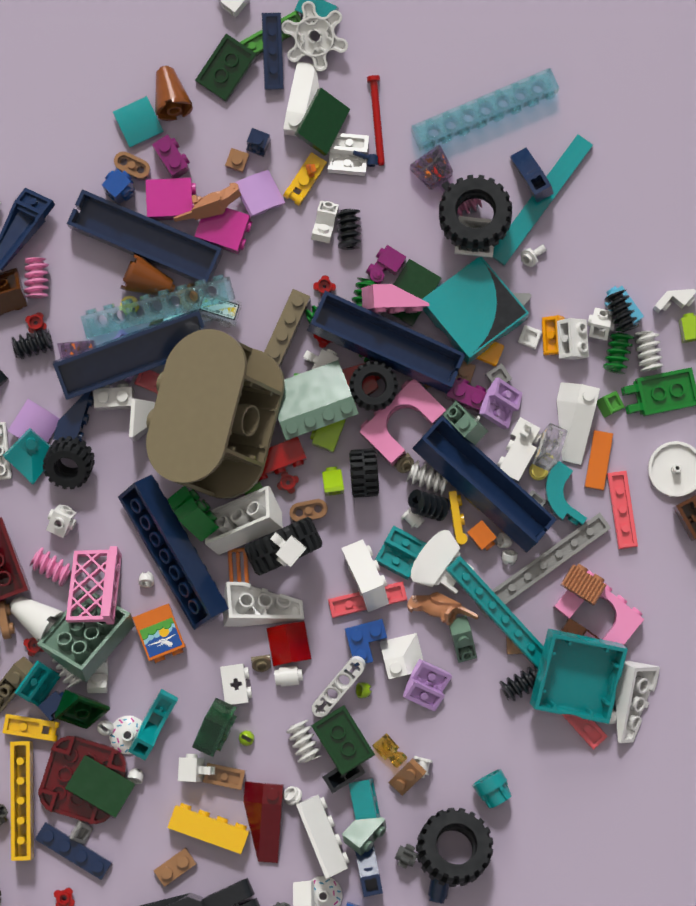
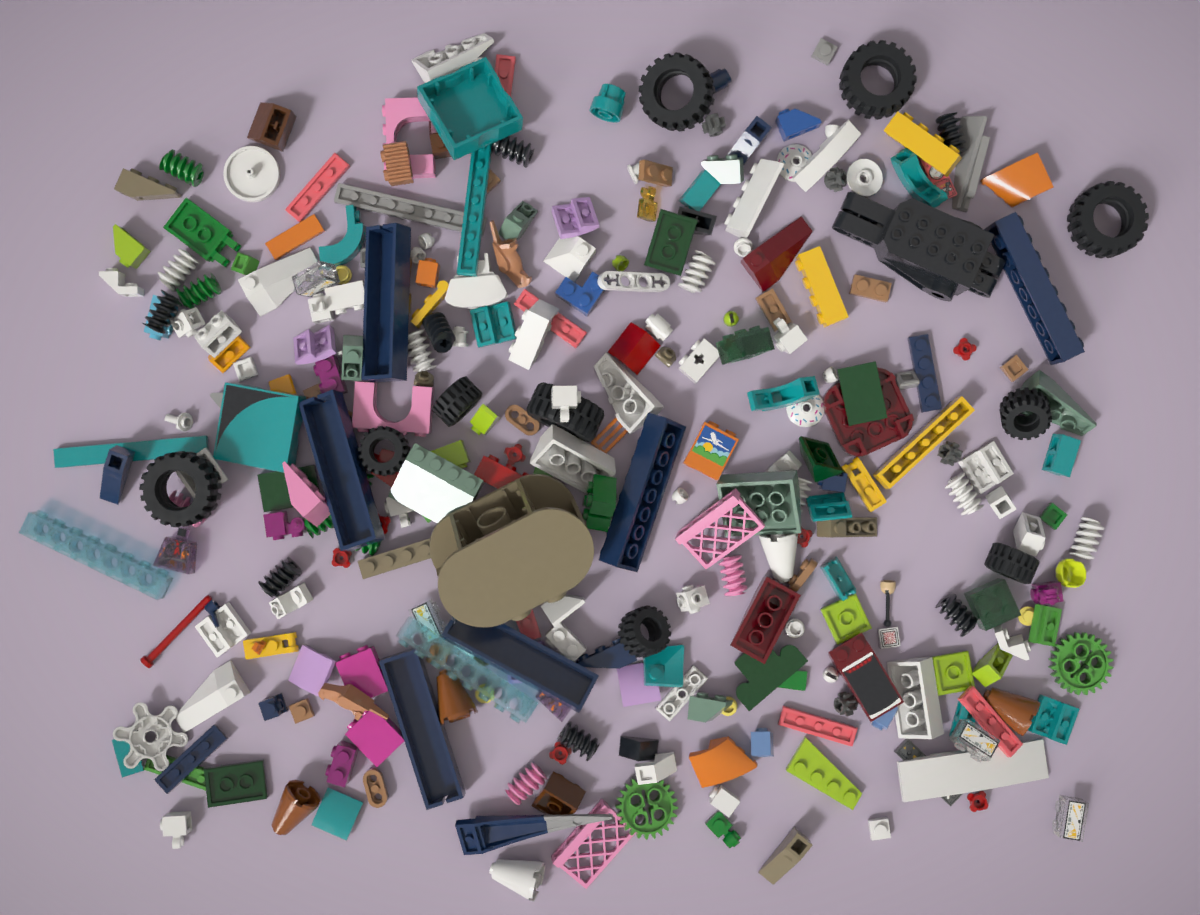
camera: 130 degrees left, 5 degrees up
white hinge [97,720,114,736] -> none
blue brick [102,168,135,205] -> none
dark green tile [294,88,350,156] -> none
light grey plate [485,363,512,384] -> none

